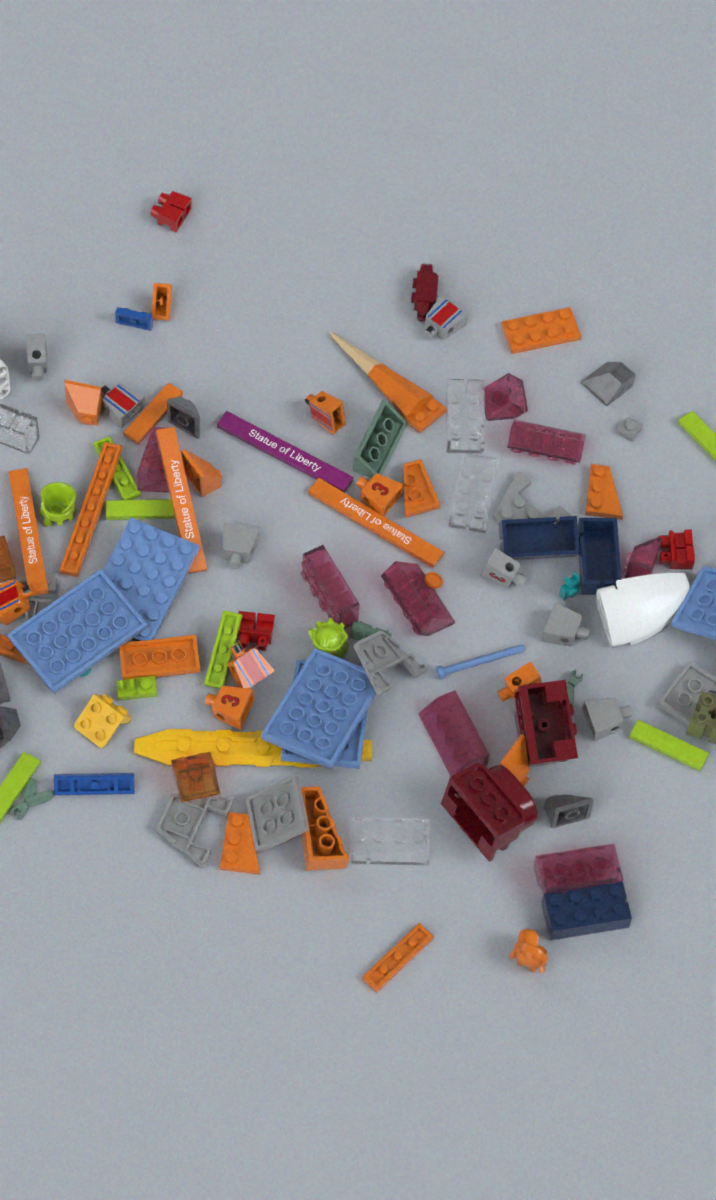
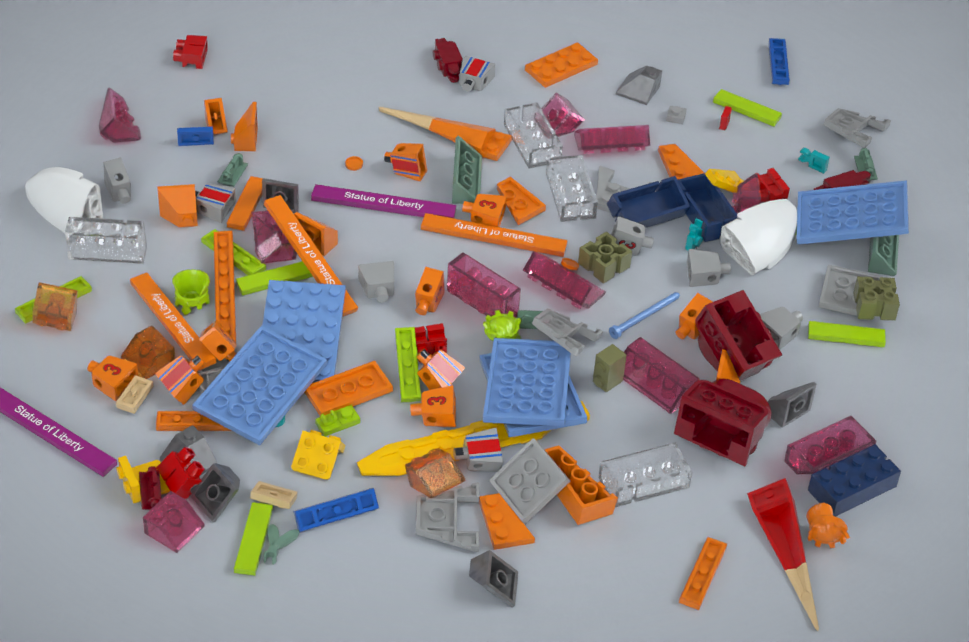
camera: 20 degrees left, 15 degrees down
none -> clear pink wedge [99,87,141,143]
none -> orange torso [199,320,237,362]
none -> sand green hinge [217,153,248,187]
none -> orange slope [231,102,258,151]
none -> tan plate [250,481,297,509]
none -> orange piece [345,156,363,171]
none -> orange torso [415,267,445,315]
none -> torso [453,428,503,472]
none -> flat silver slope [469,550,518,607]
none -> olive brick [578,231,632,284]
none -> olive brick [593,344,626,392]
none -> yellow wing [705,169,751,198]
none -> red tile [719,106,732,130]
none -> red plate [747,478,819,631]

